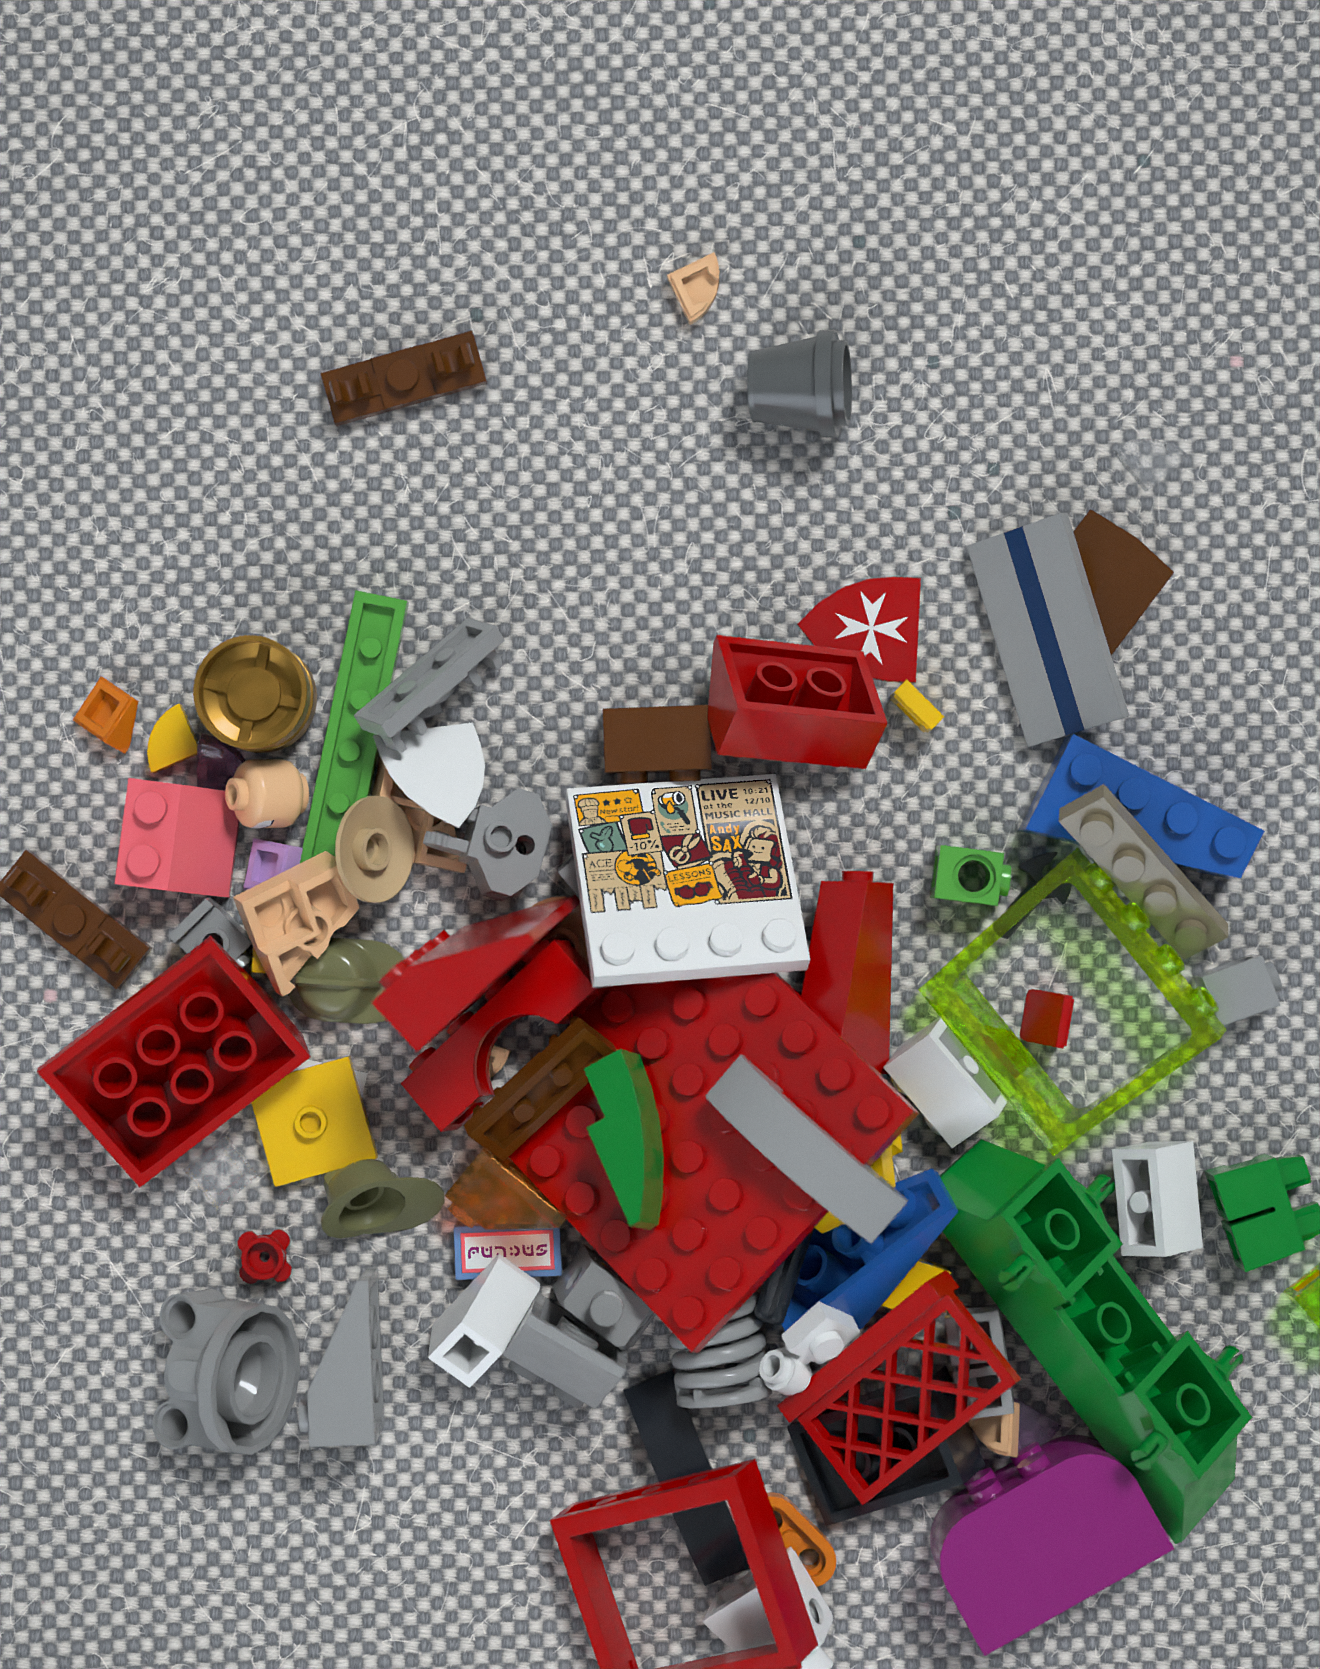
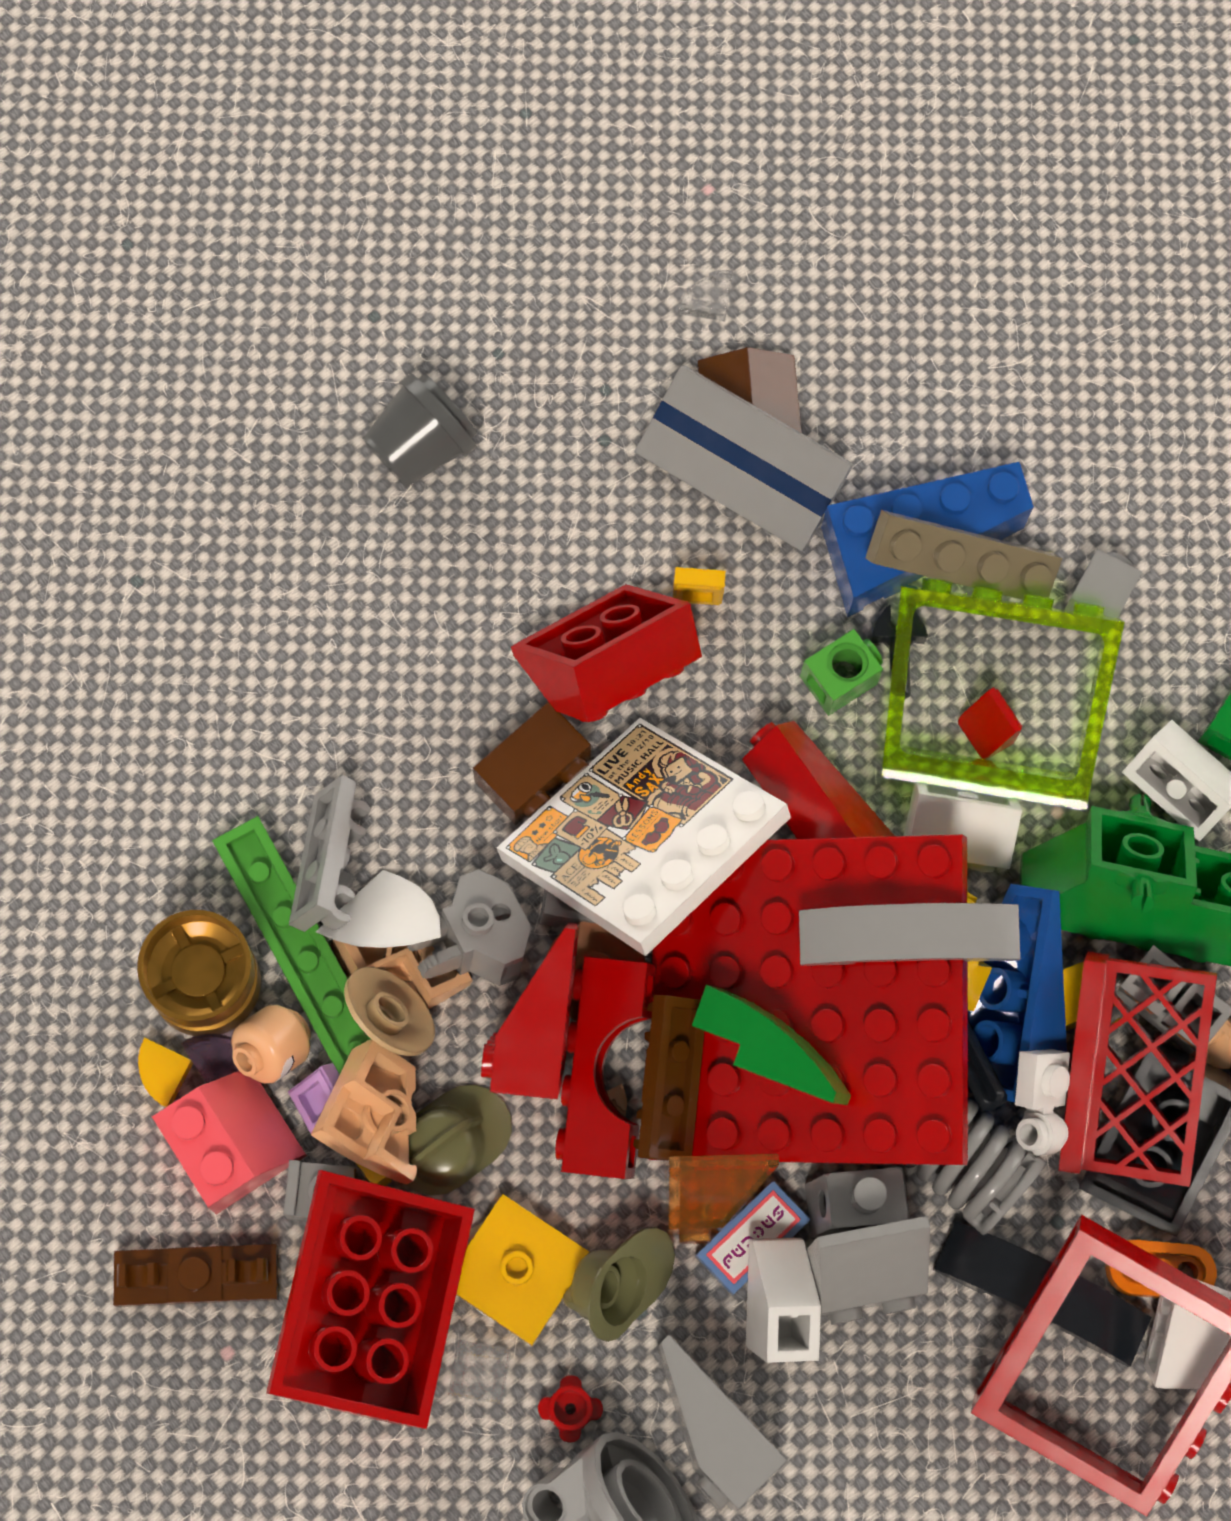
camera: 45 degrees left, 15 degrees down
orange slope [73,676,139,754] -> none
reddish brown plate [321,331,488,426] -> none
light nougat tile [667,252,720,325] -> none
red sticker [797,577,921,683] -> none

